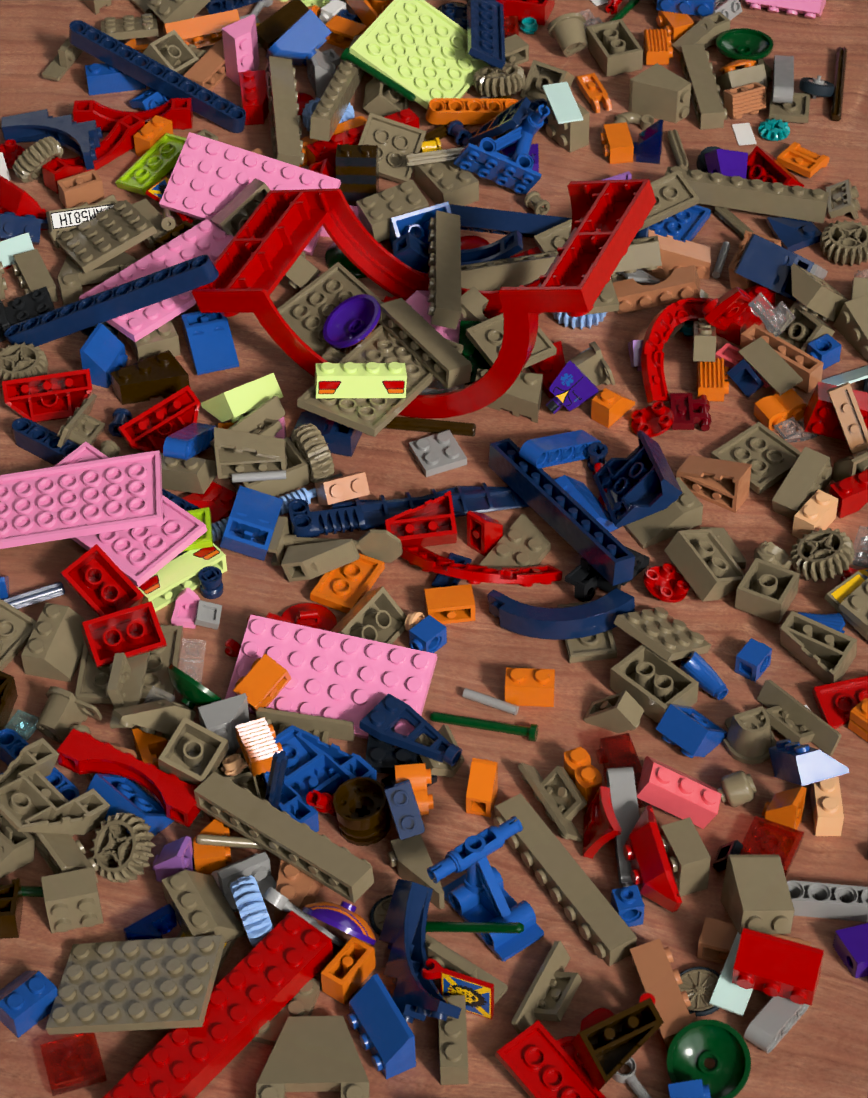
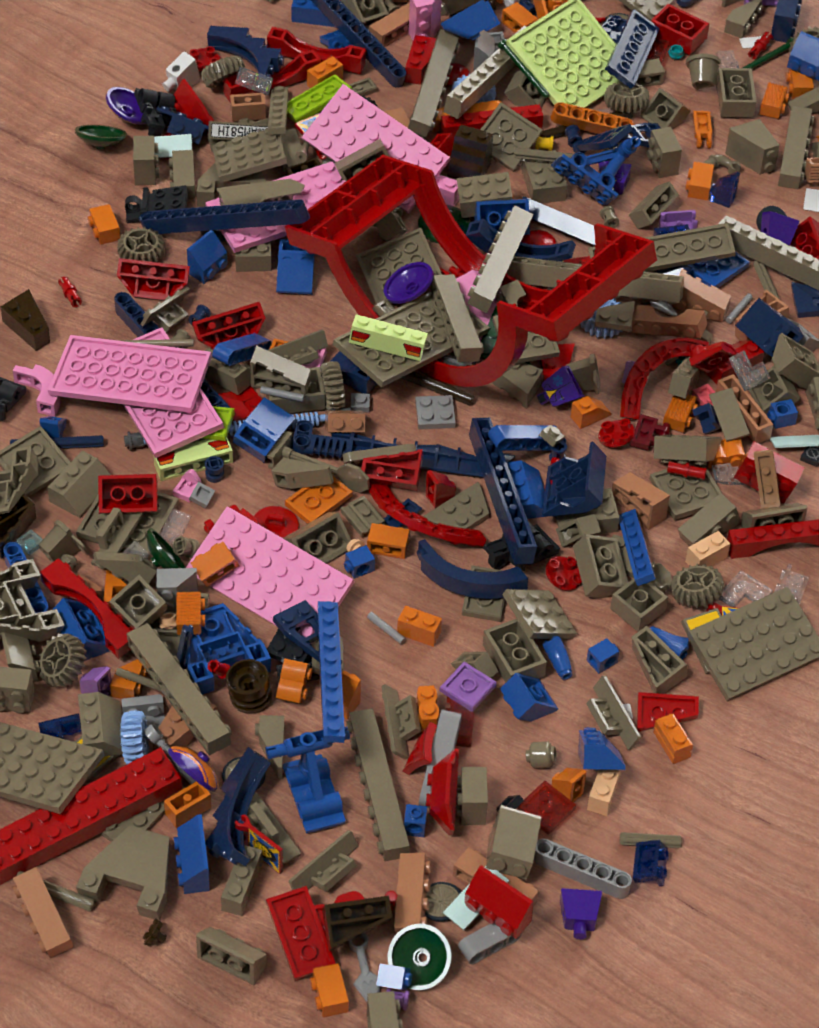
camera: 15 degrees right, 5 degrees up
red slope [60,544,144,617] -> none
dark brown wedge [110,350,190,405] -> none
yellowish green slope [201,373,284,423] -> none
dark tan bracket [256,707,355,744] -> none
dark blue panel [385,779,425,840] -> none
dark green bar [426,921,524,933] -> none
dark green bar [430,712,539,742] -> none
light aqua piece [542,82,583,124] -> none
coral slope [637,756,722,829] -> none
dark tan axle [667,130,689,170] -> none
dark tan container [723,706,776,765] -> none
none -> dark tan bar [121,339,195,347]
none -> dark tan wheel [173,536,200,558]
none -> dark tan panel [216,179,305,205]
none -> clear slope [235,67,273,95]
none -> dark tan plate [268,86,289,135]
none -> blue plate [317,601,345,743]
none -> dark tan plate [341,495,385,537]
none -> dark tan beam [343,444,416,465]
none -> light grey plate [351,393,370,412]
none -> medium lavender tile [440,662,497,712]
none -> dark tan plate [539,425,565,447]
none -> dark tan slope [556,514,601,547]
none -> blue plate [619,509,656,586]
none -> dark tan brick [629,181,679,229]
none -> dark tan slope [654,435,721,465]
none -> red pin [667,461,707,480]

